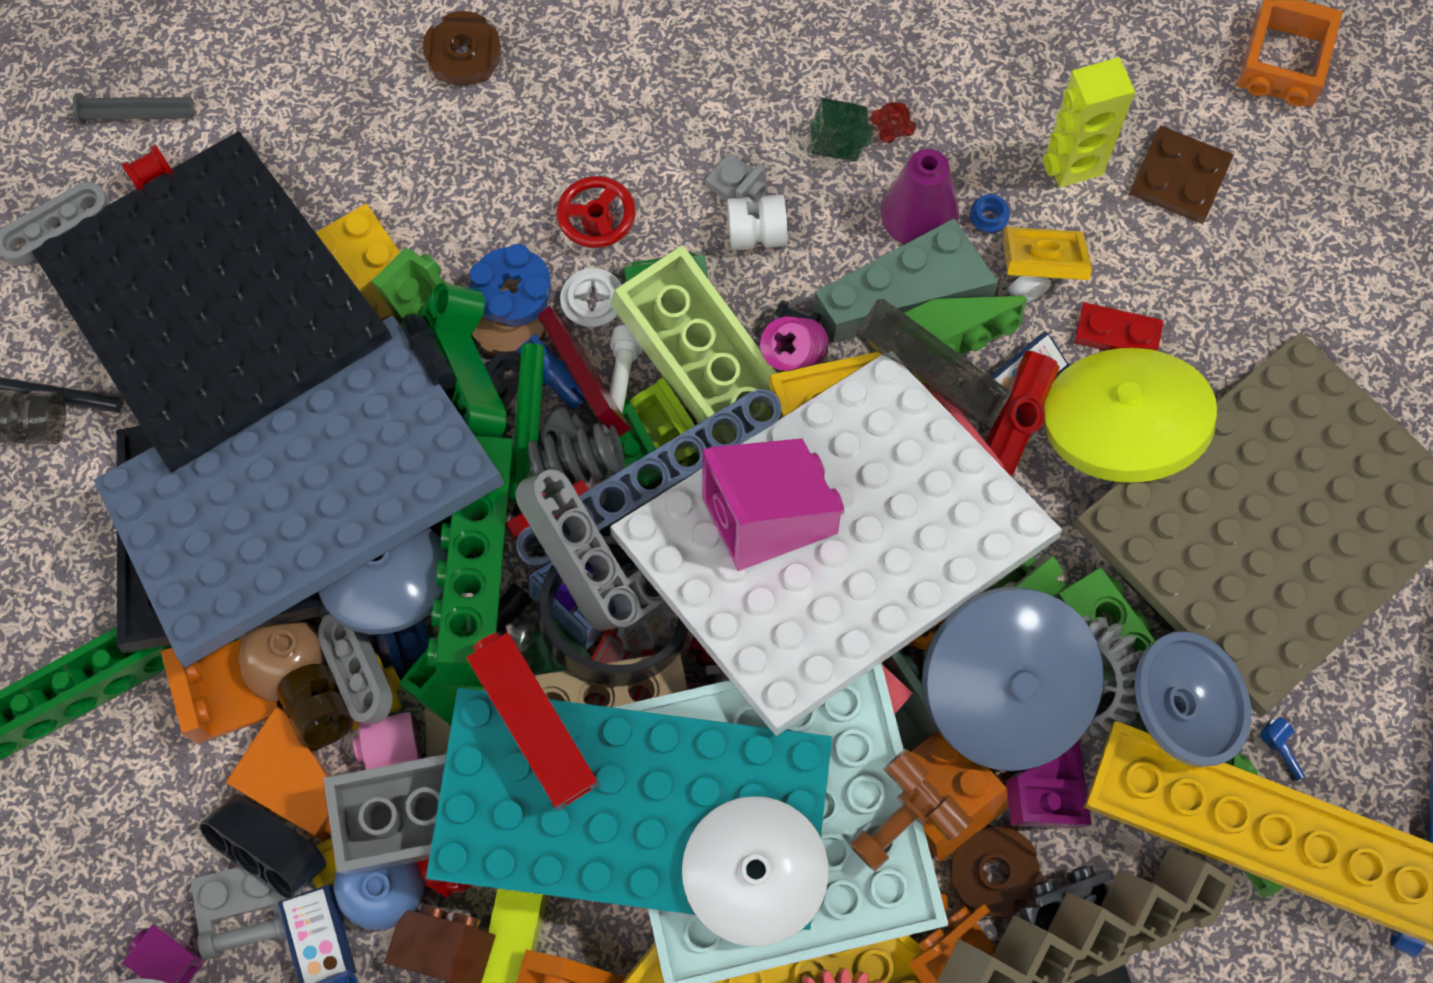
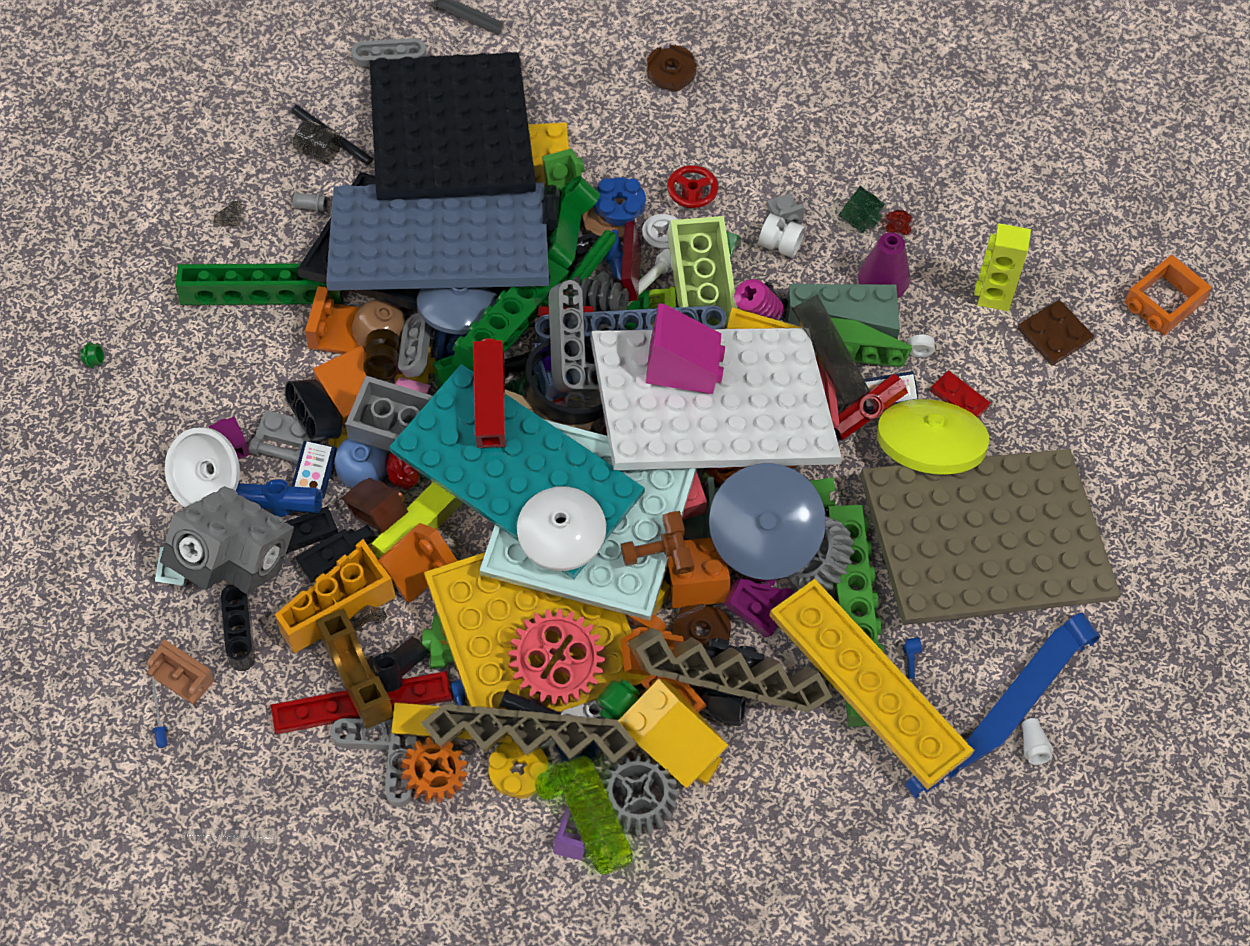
camera: 25 degrees right, 10 degrees down
red bush [121,144,173,191] -> none
blue plate [970,194,1010,234] -> none
yellow tile [1002,227,1092,280] -> none
sand blue dish [1135,632,1251,767] -> none
none -> light grey pin [293,192,328,213]

